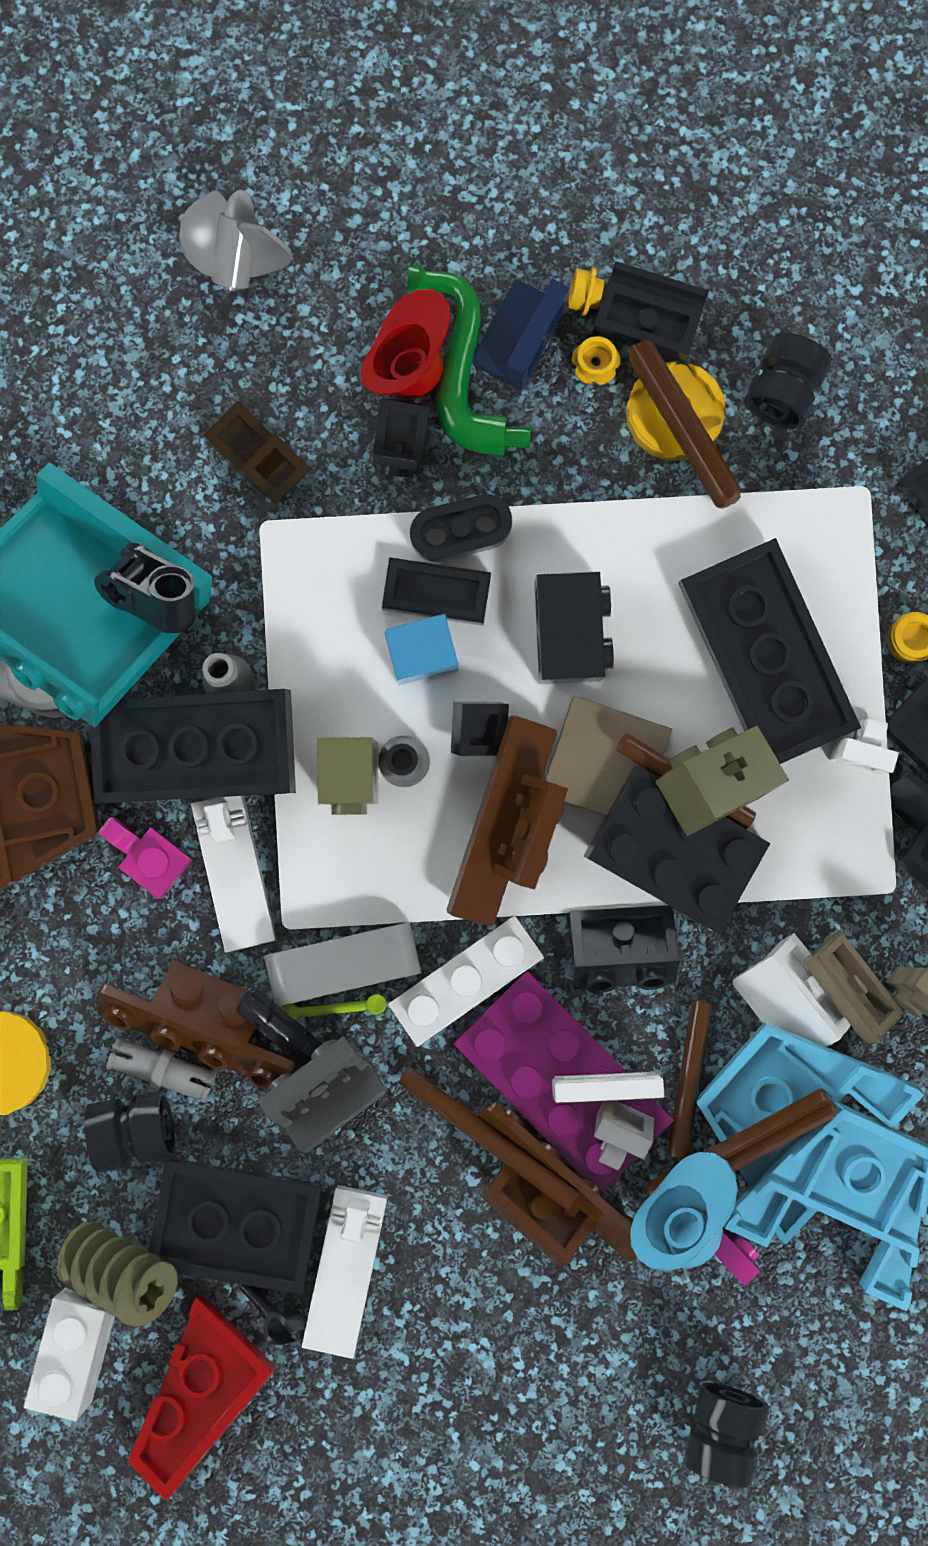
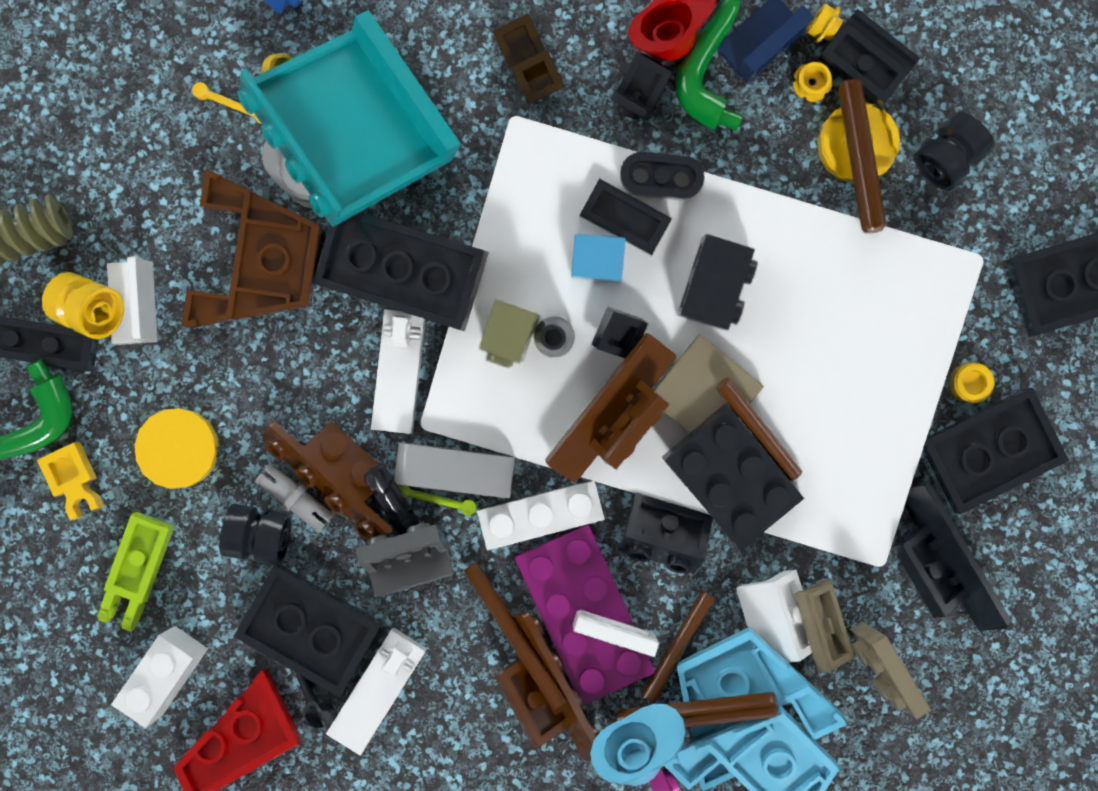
camera: 20 degrees right, 5 degrees up
olive piece [57,1221,178,1327] -> none
black piece [94,543,195,633] -> none
dark pink plate [97,816,193,899] -> none
light grey cone [202,653,252,694] -> none
light grey tile [594,1100,654,1170] -> none
olive brick [655,726,789,836] -> none
black plate [678,538,861,764] -> none
white tile [829,717,899,774] -> none

